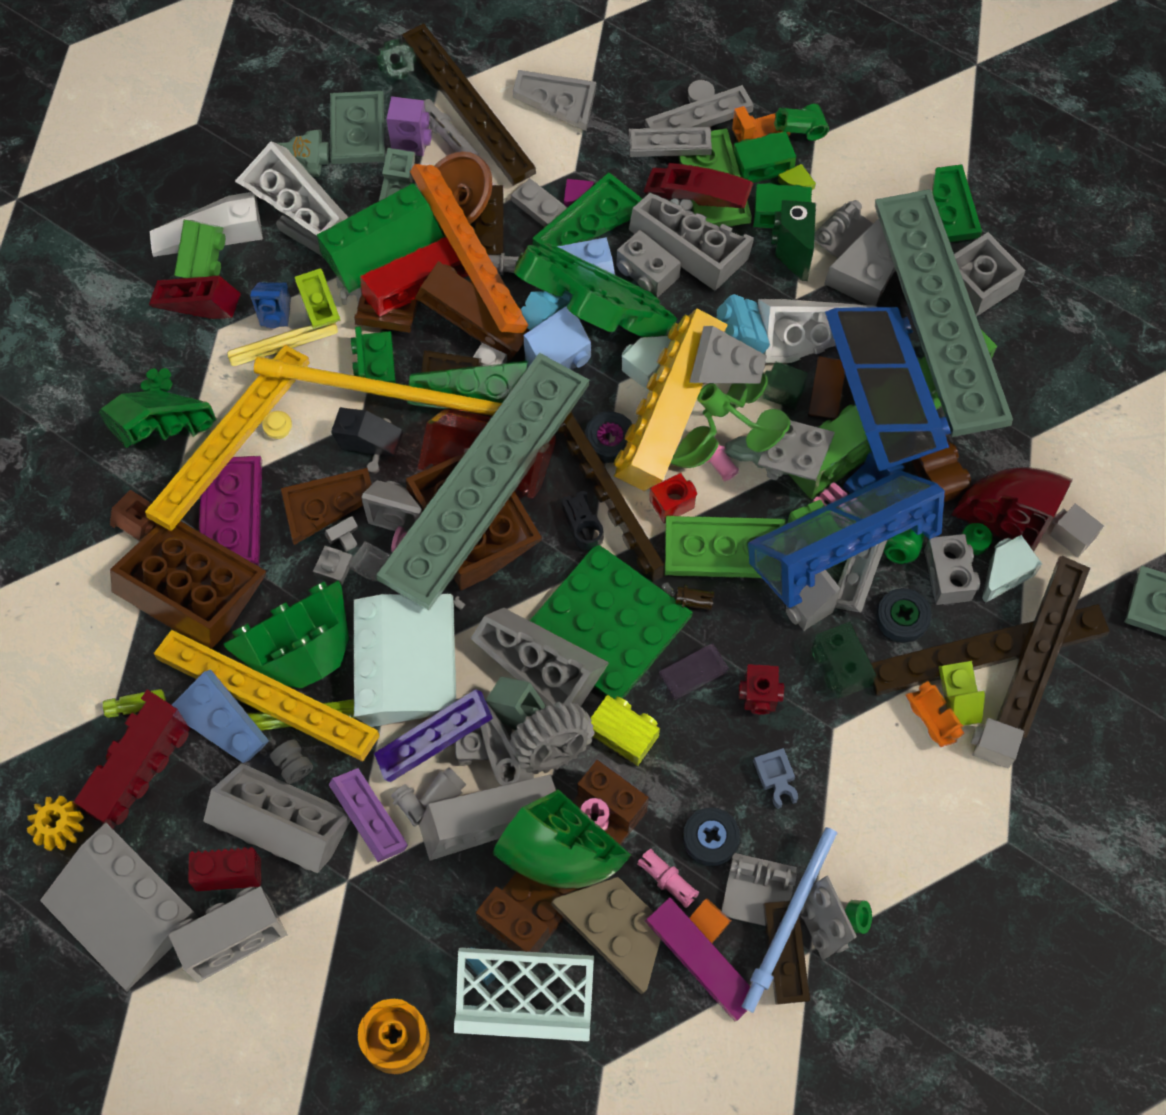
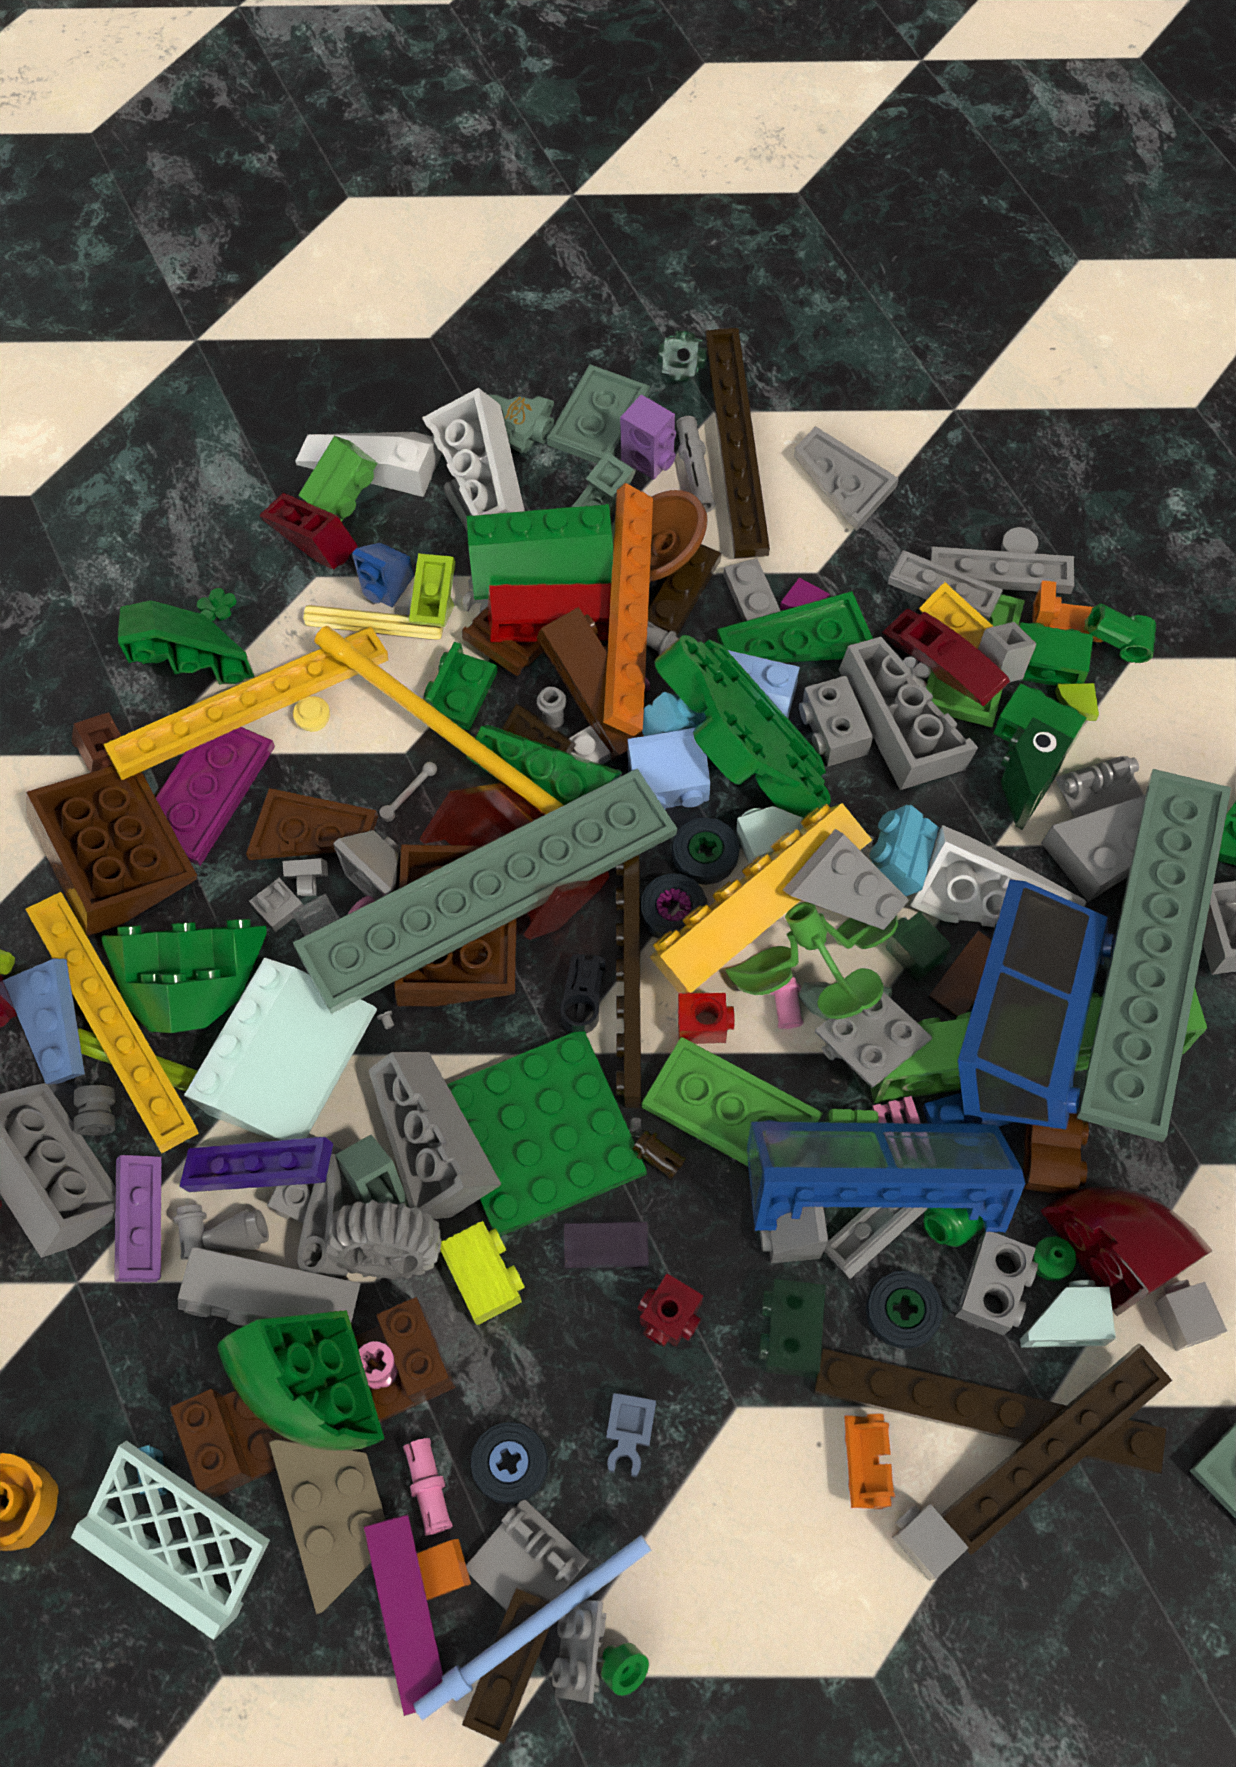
camera: 30 degrees right, 0 degrees up
black slope [331,407,403,457] -> none
lime slope [938,661,985,726] -> none
none -> light grey pin [537,687,566,728]
none -> black bush [671,817,740,885]
none -> yellow plate [919,582,994,649]
none -> light grey brick [978,622,1036,682]

